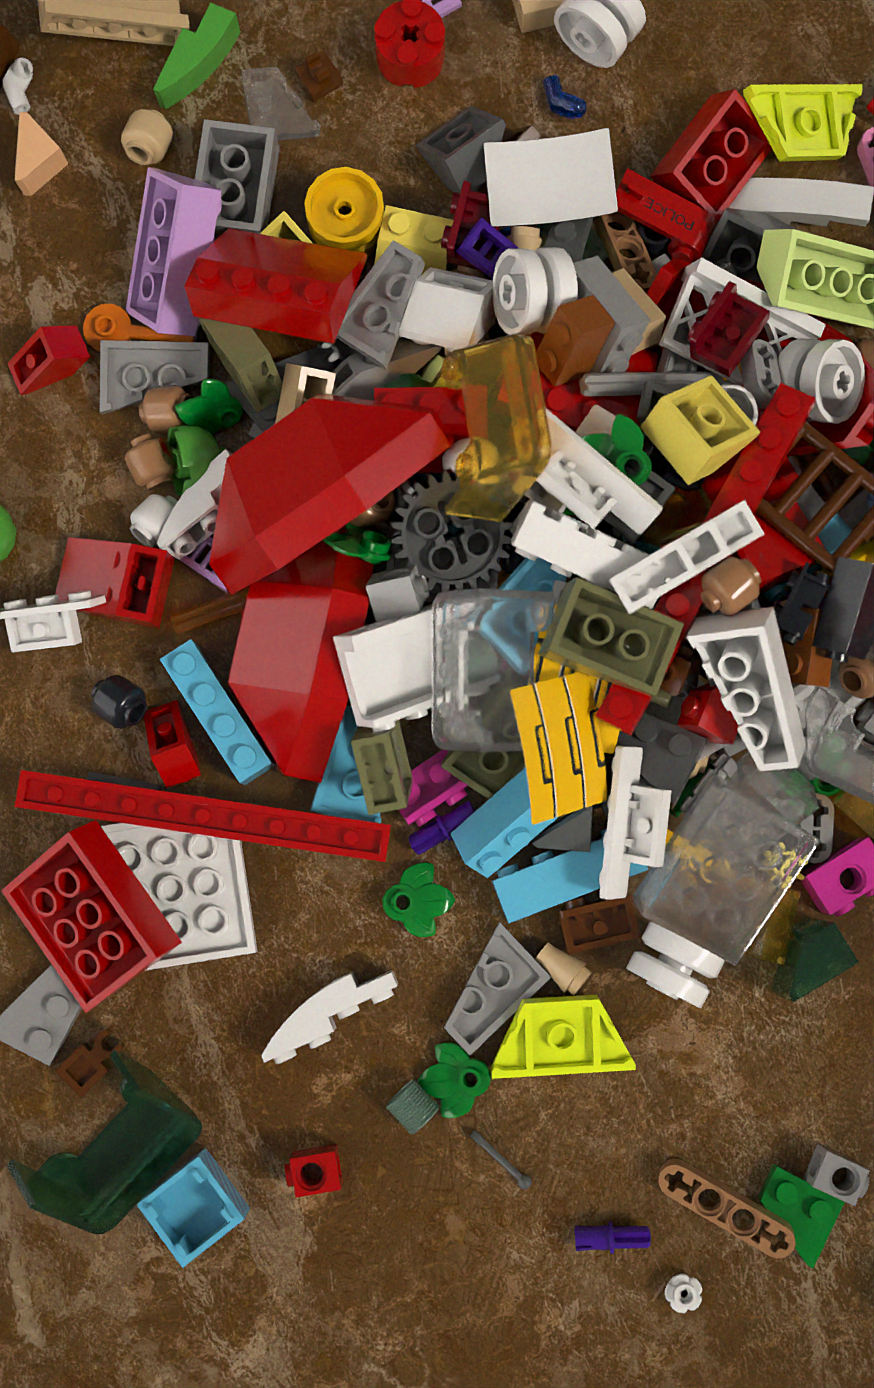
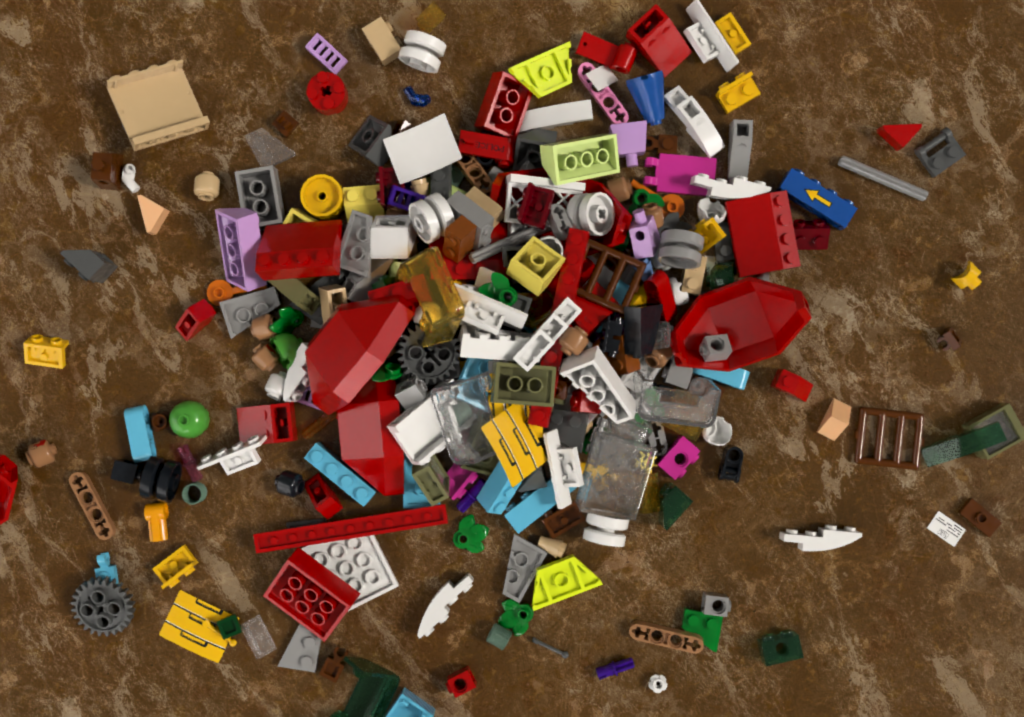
camera: 15 degrees left, 5 degrees up
bright green slope [153,2,240,109] -> none

